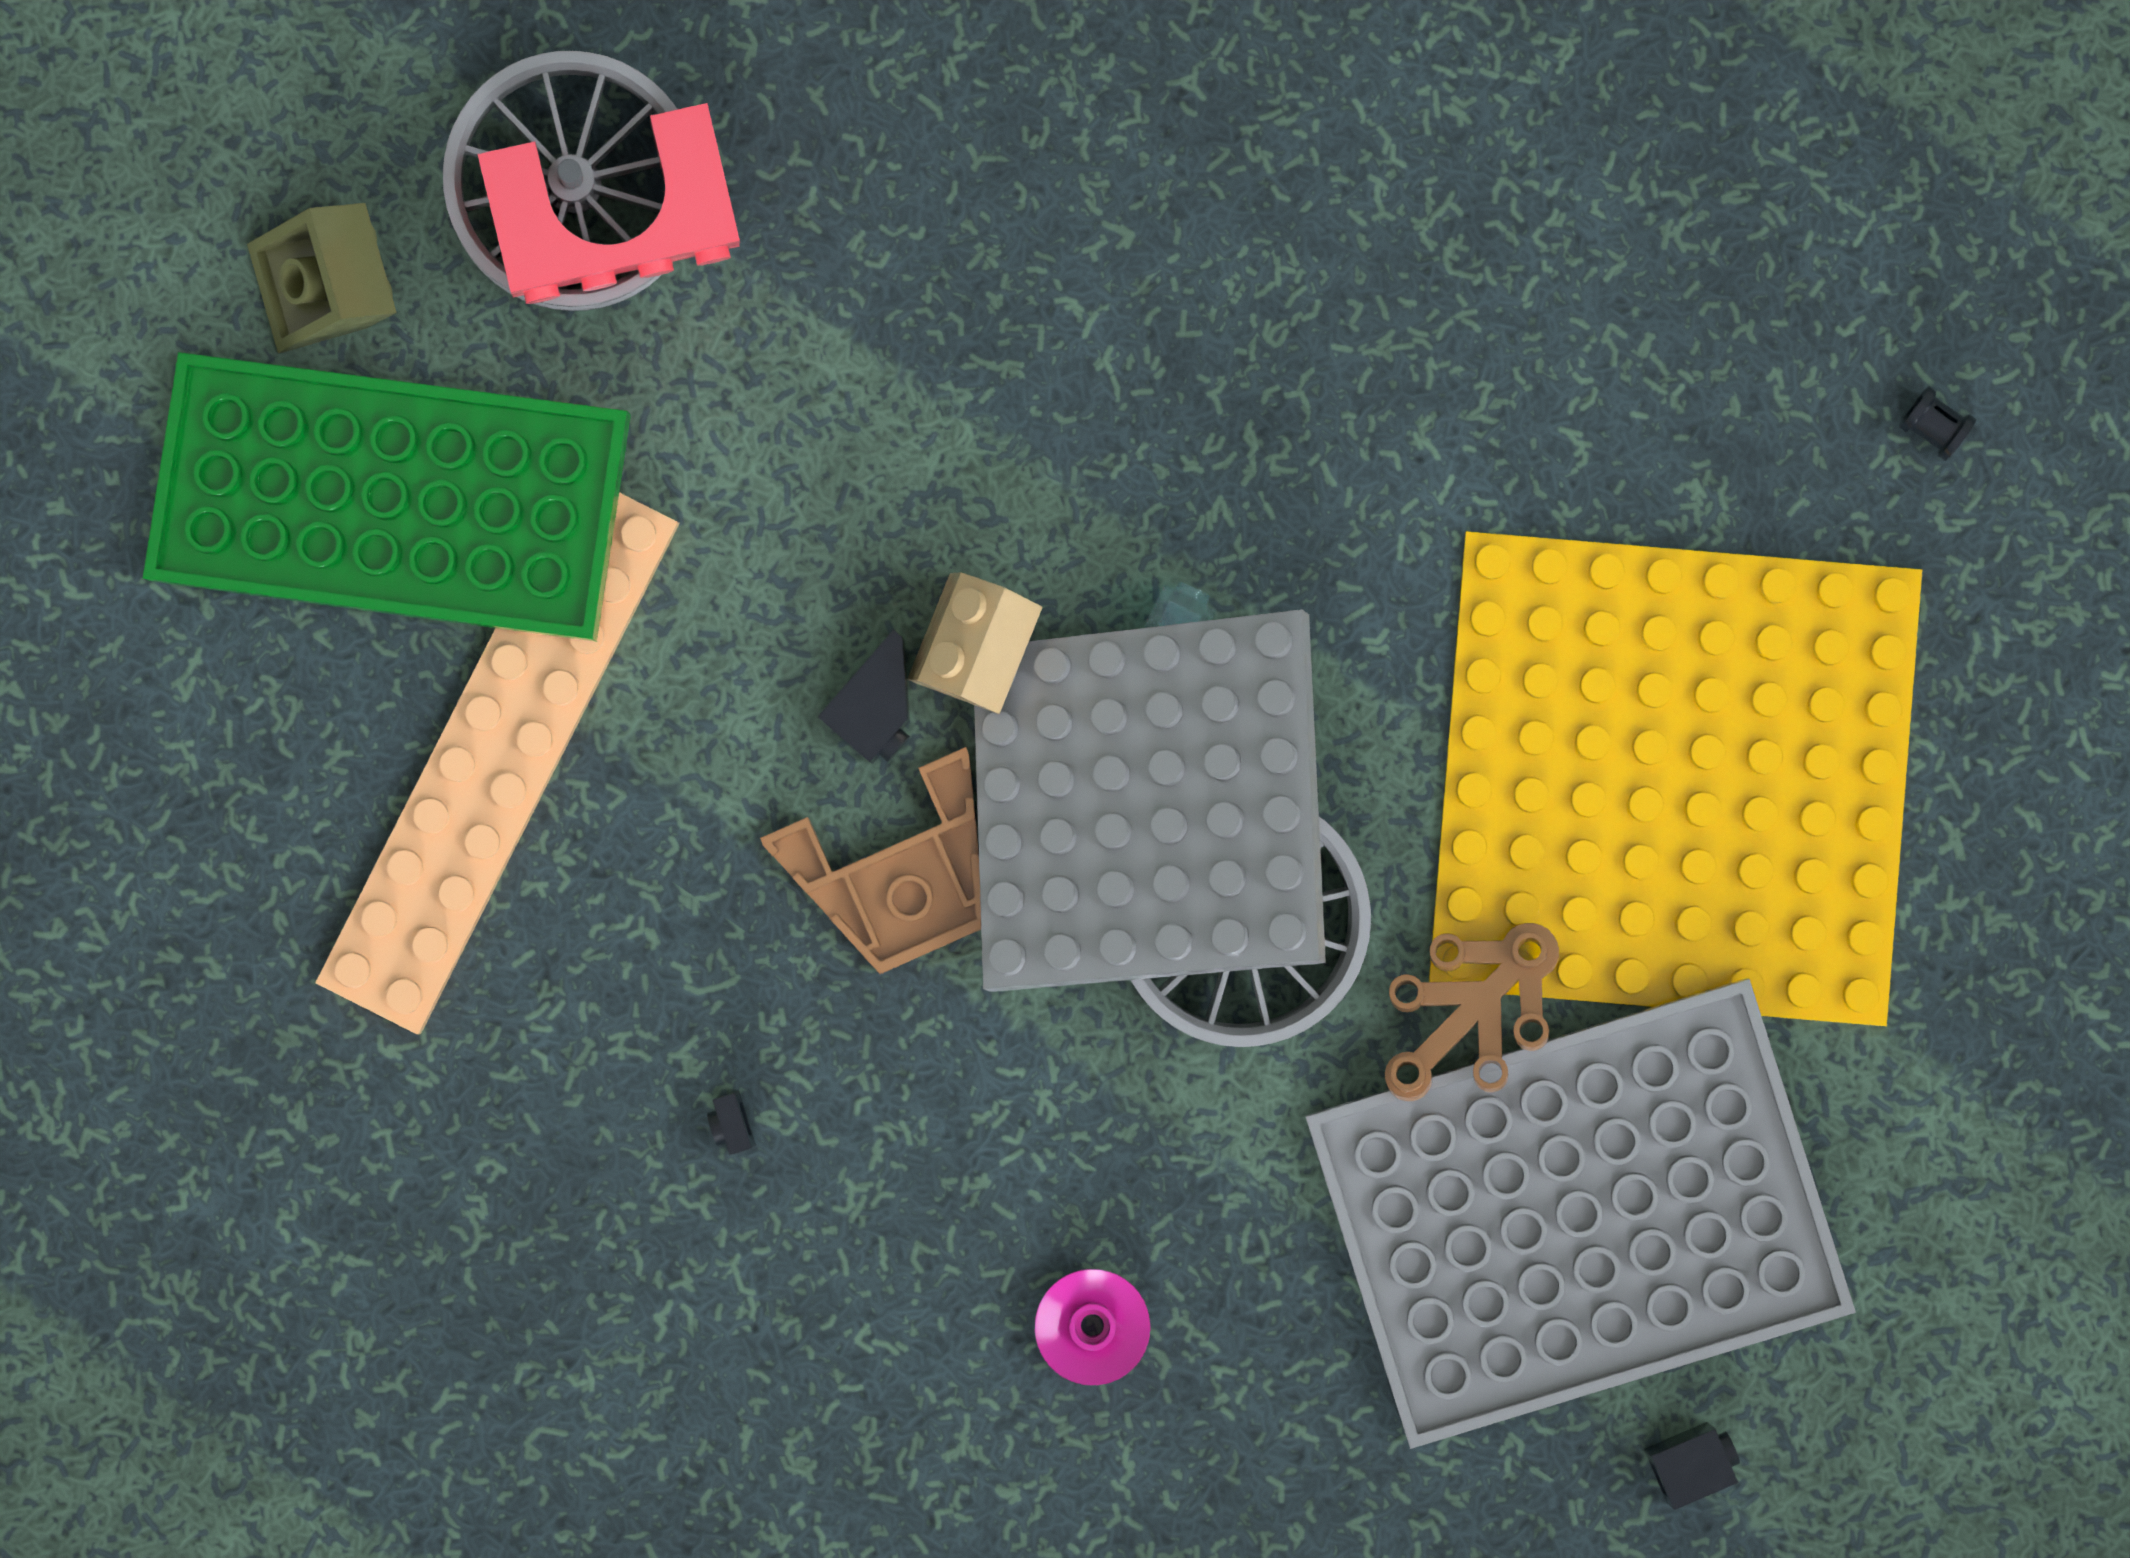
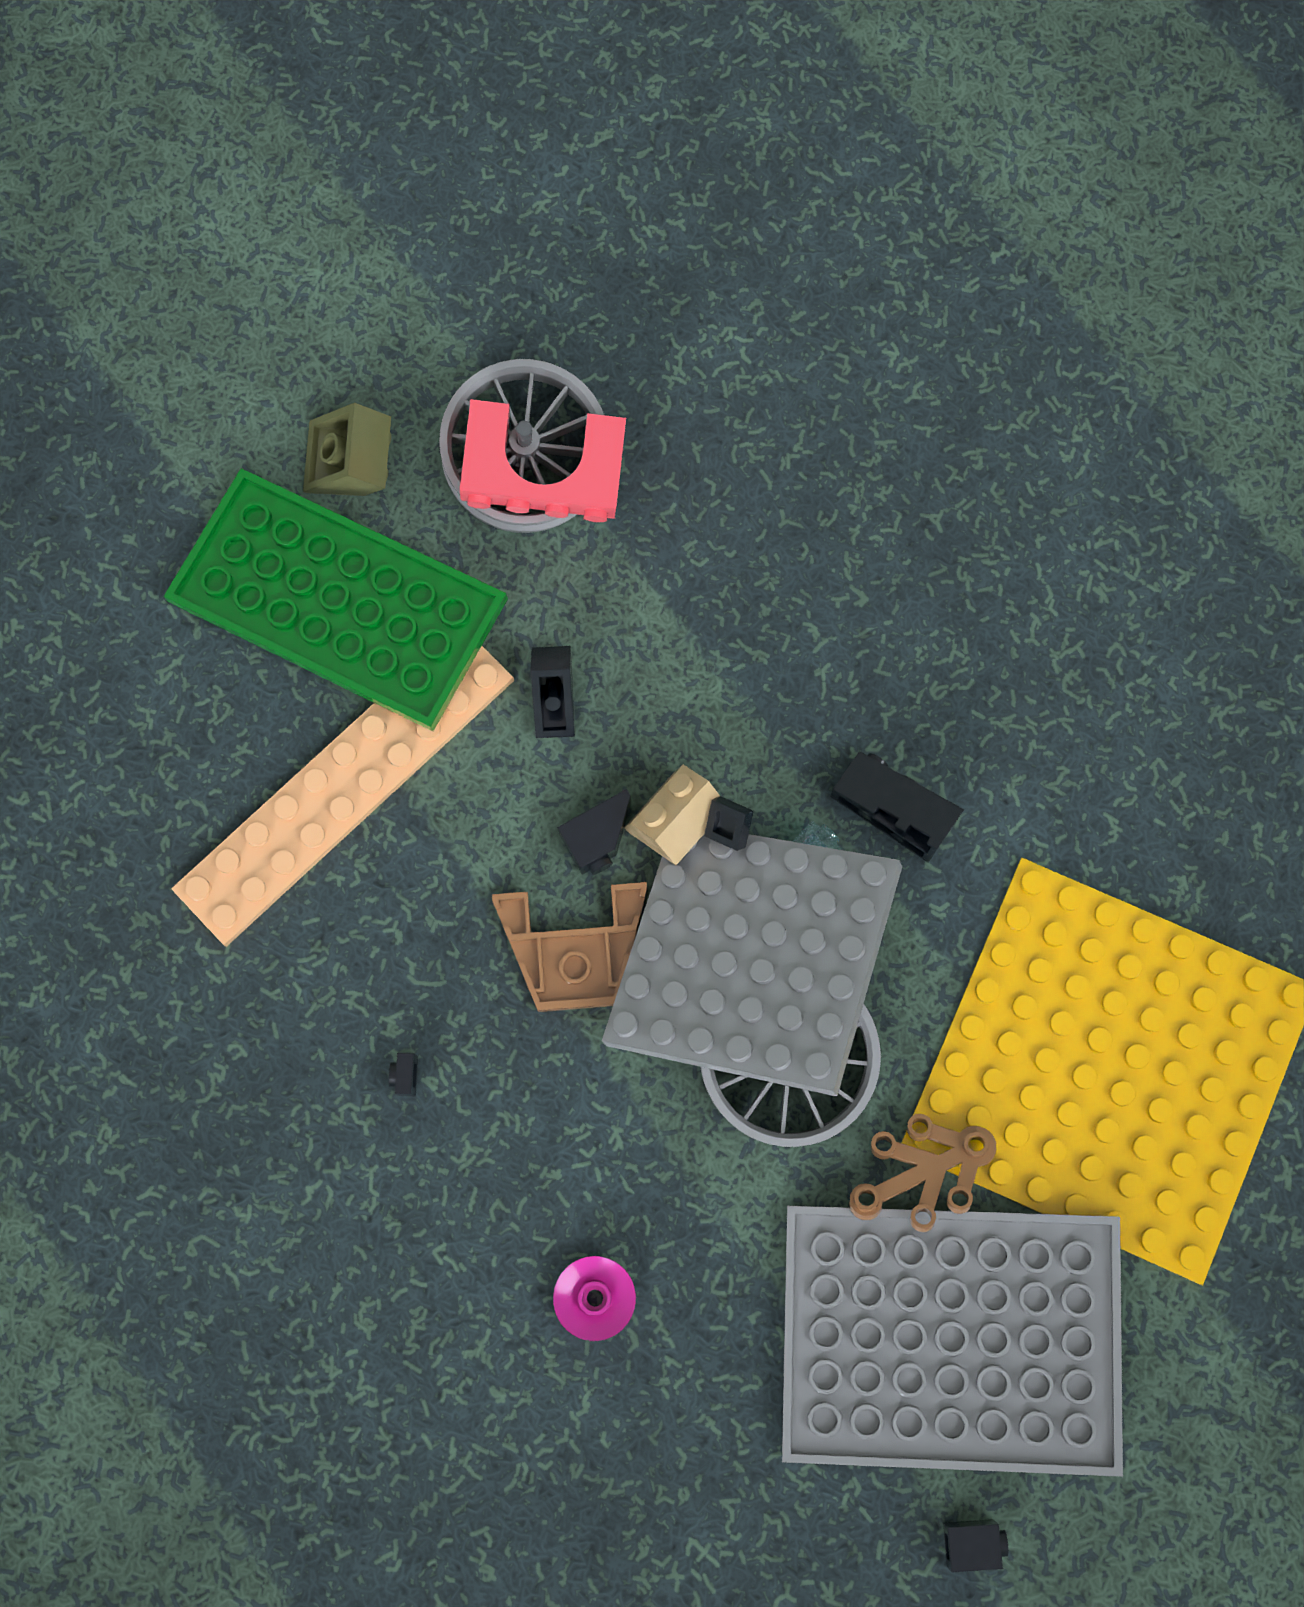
camera: 20 degrees right, 10 degrees down
none -> black slope [530,646,575,738]
none -> black plate [704,796,754,851]
none -> black wedge [830,751,964,863]

